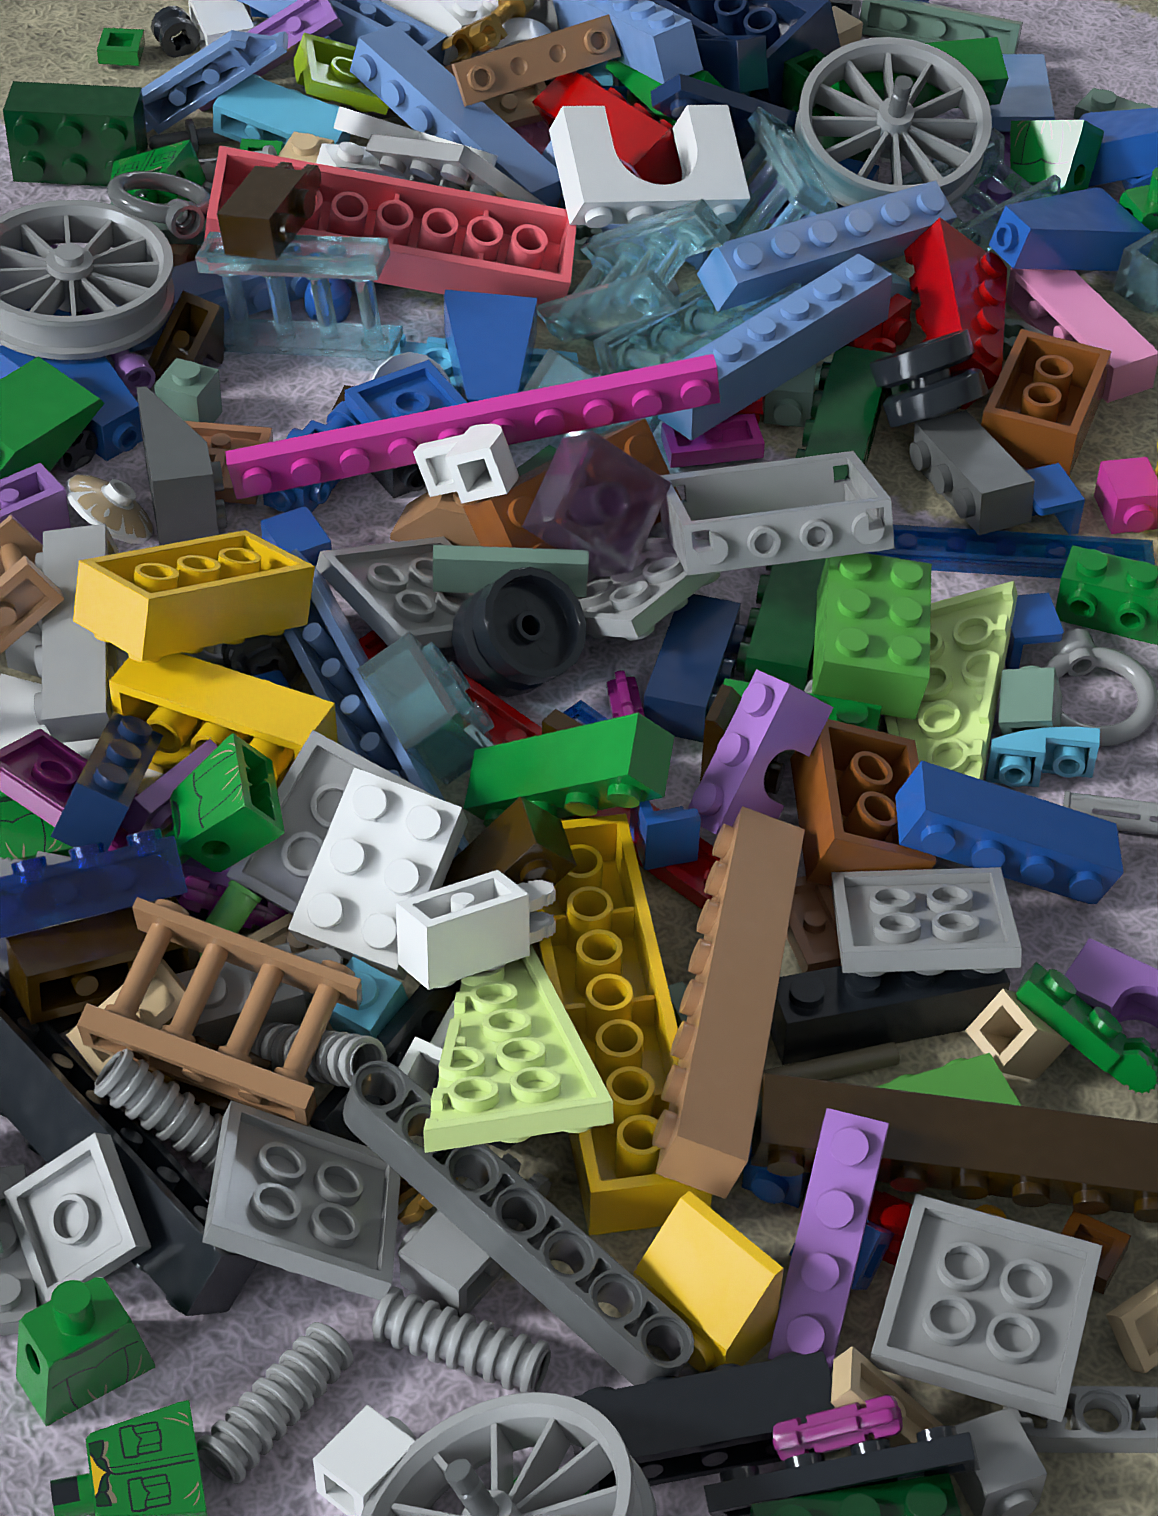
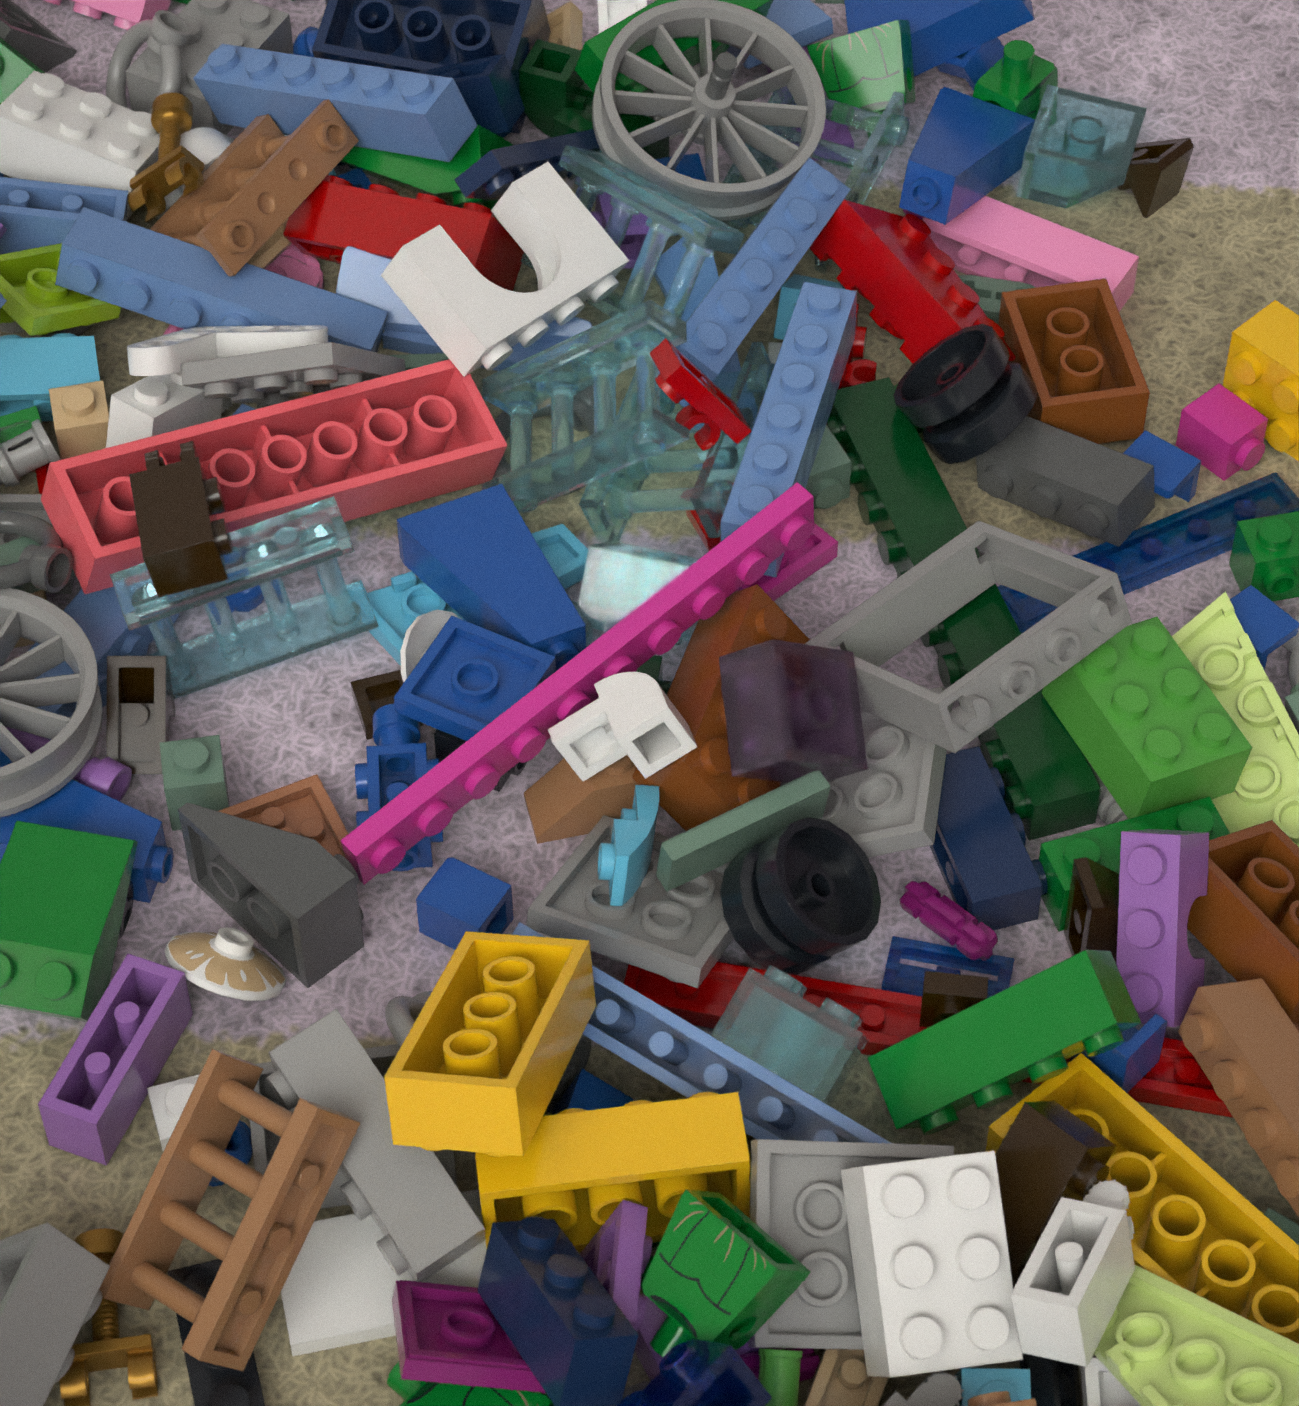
camera: 30 degrees left, 5 degrees up
none -> medium azure slope [597,785,660,906]
none -> red plate [649,338,752,451]

